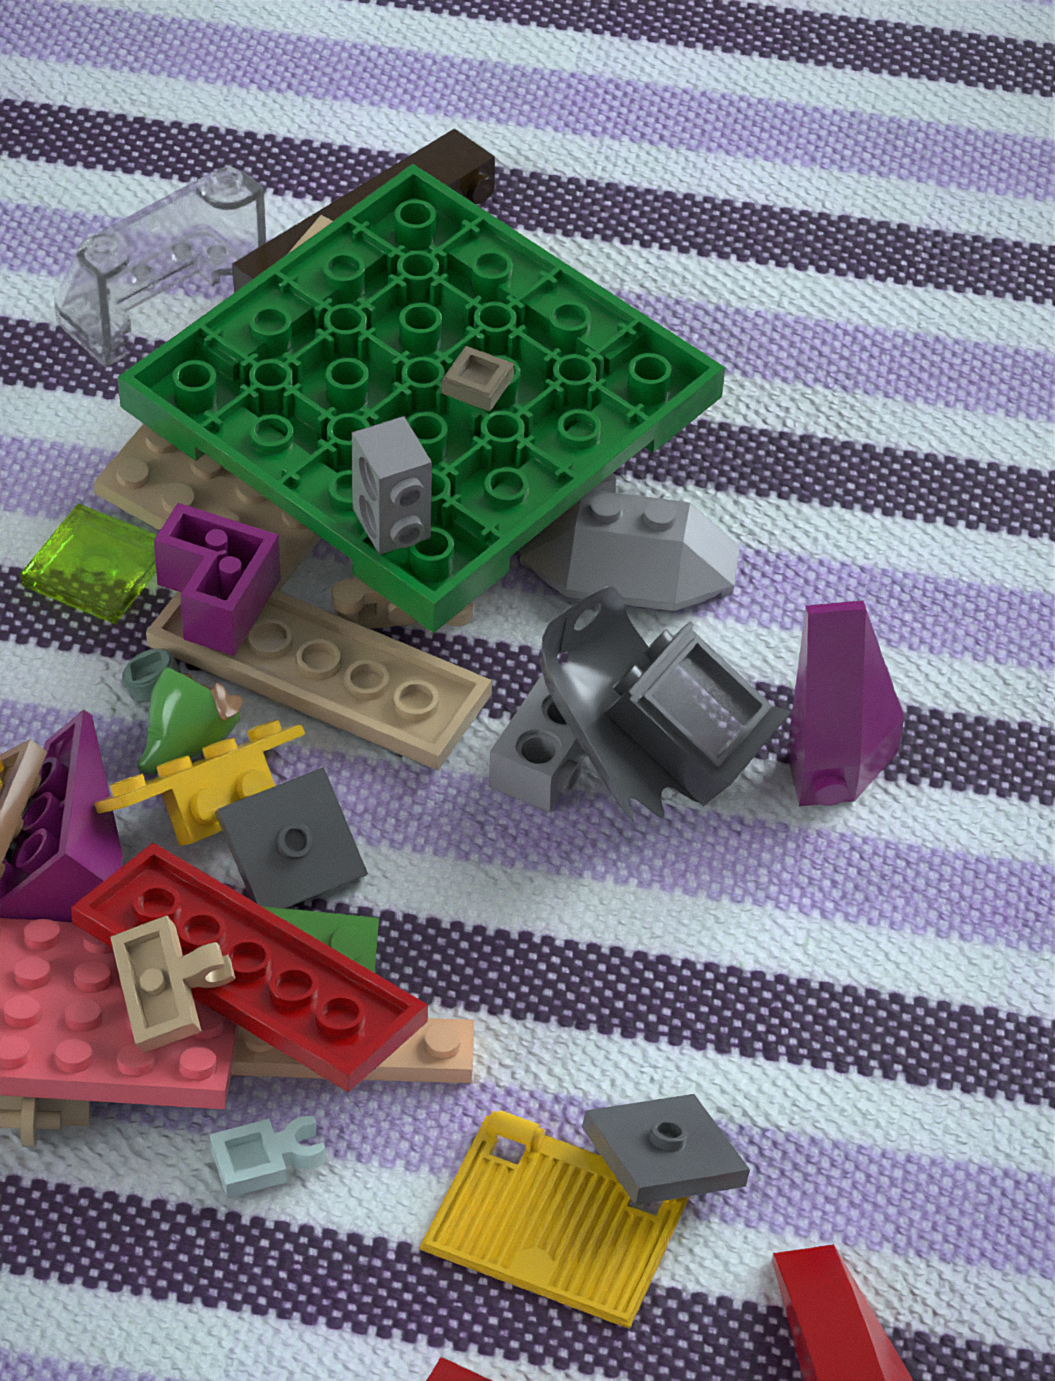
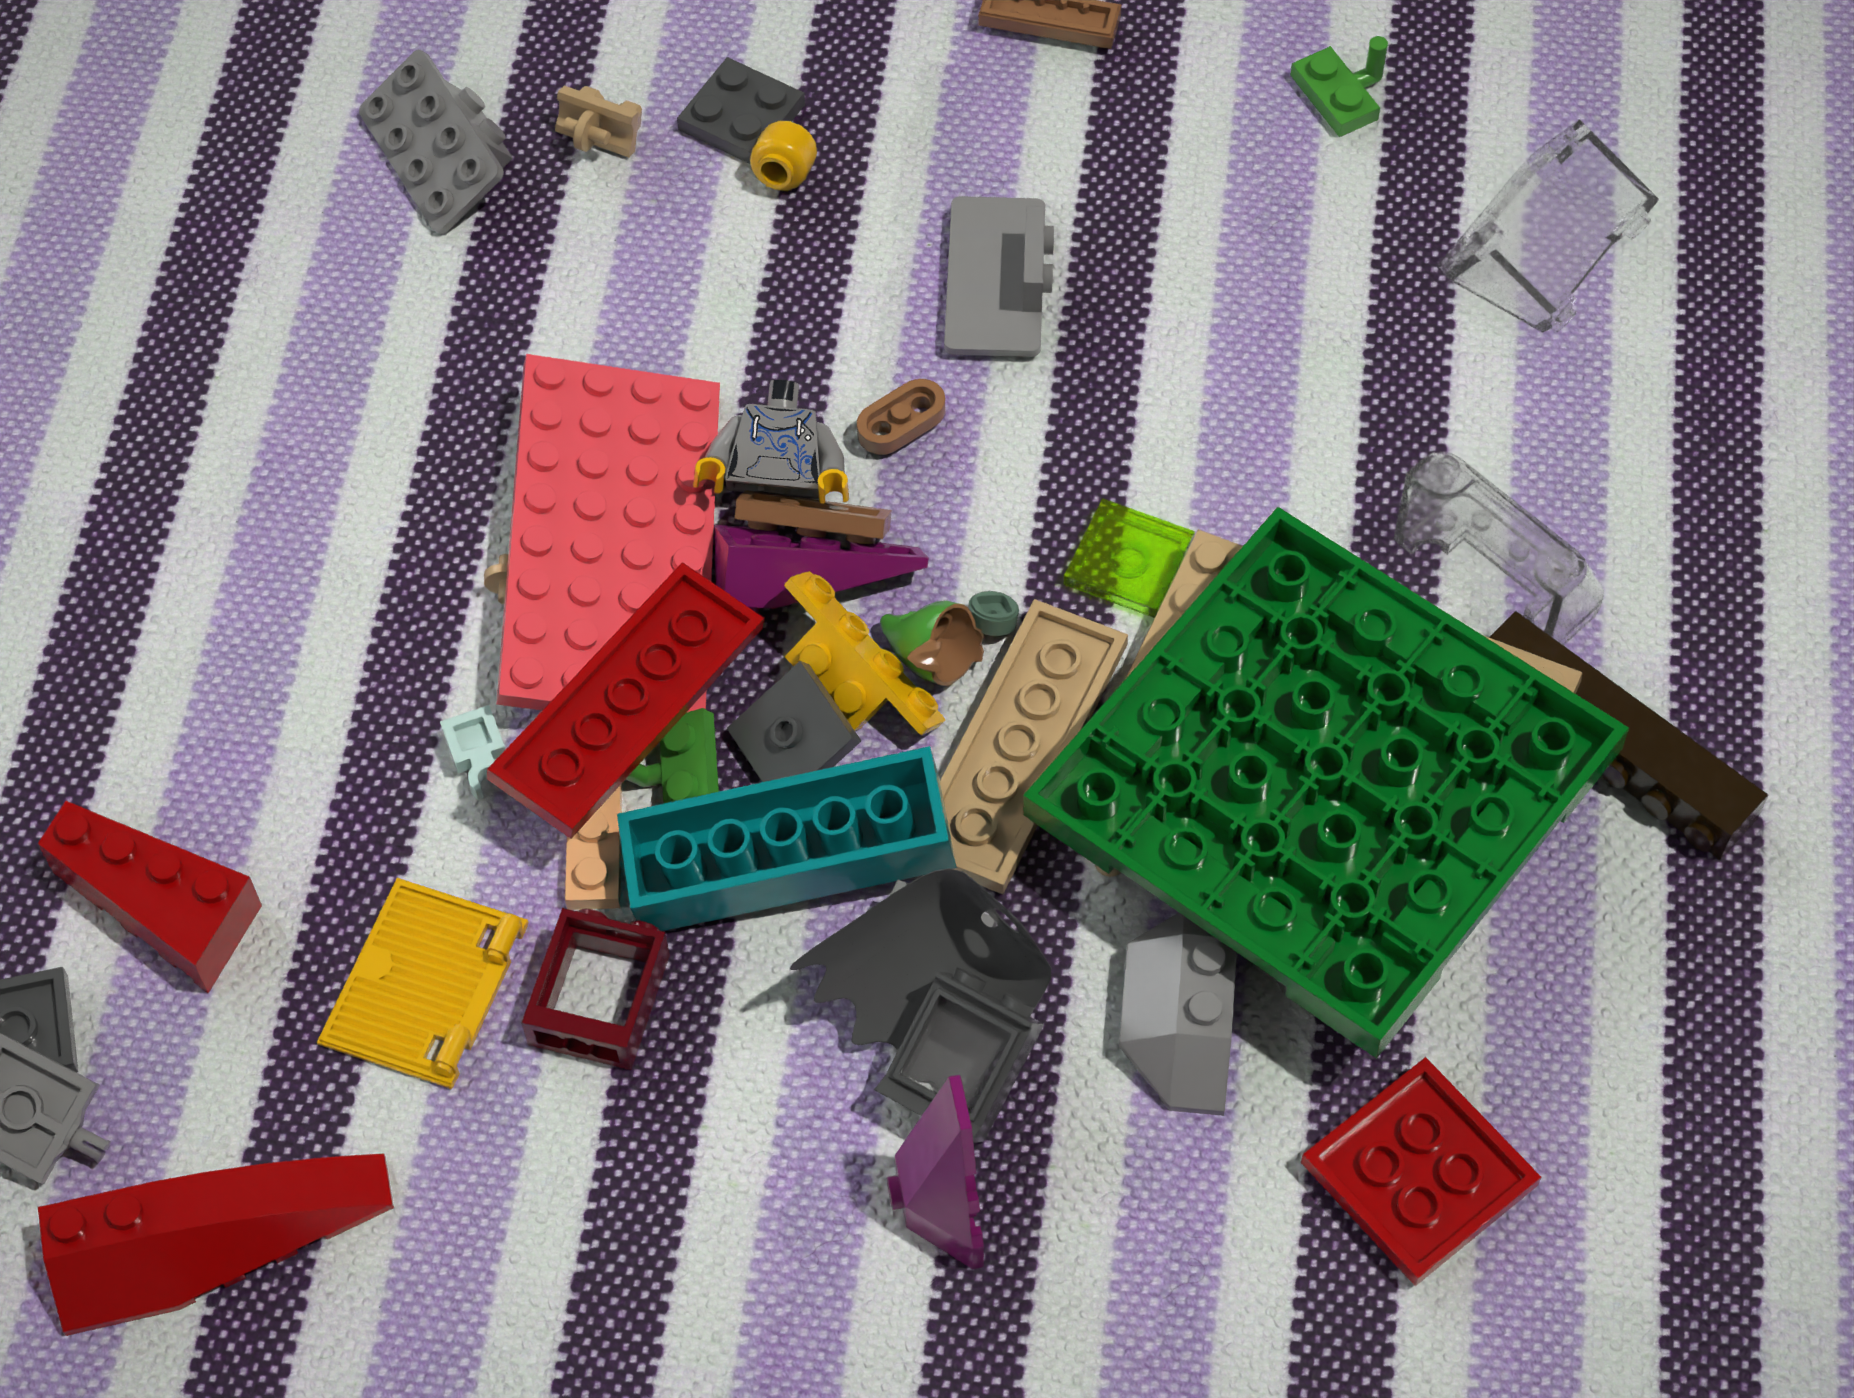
camera: 90 degrees right, 10 degrees up
tan plate [110,916,235,1053] -> none
magenta brick [154,503,281,656] -> none
light grey brick [352,416,432,555] -> none
dark tan tile [442,346,514,411] -> none
dark grey plate [582,1094,750,1205] -> none
none -> dark red window [521,908,670,1070]
none -> teal brick [617,746,957,931]
none -> red plate [1301,1057,1542,1286]

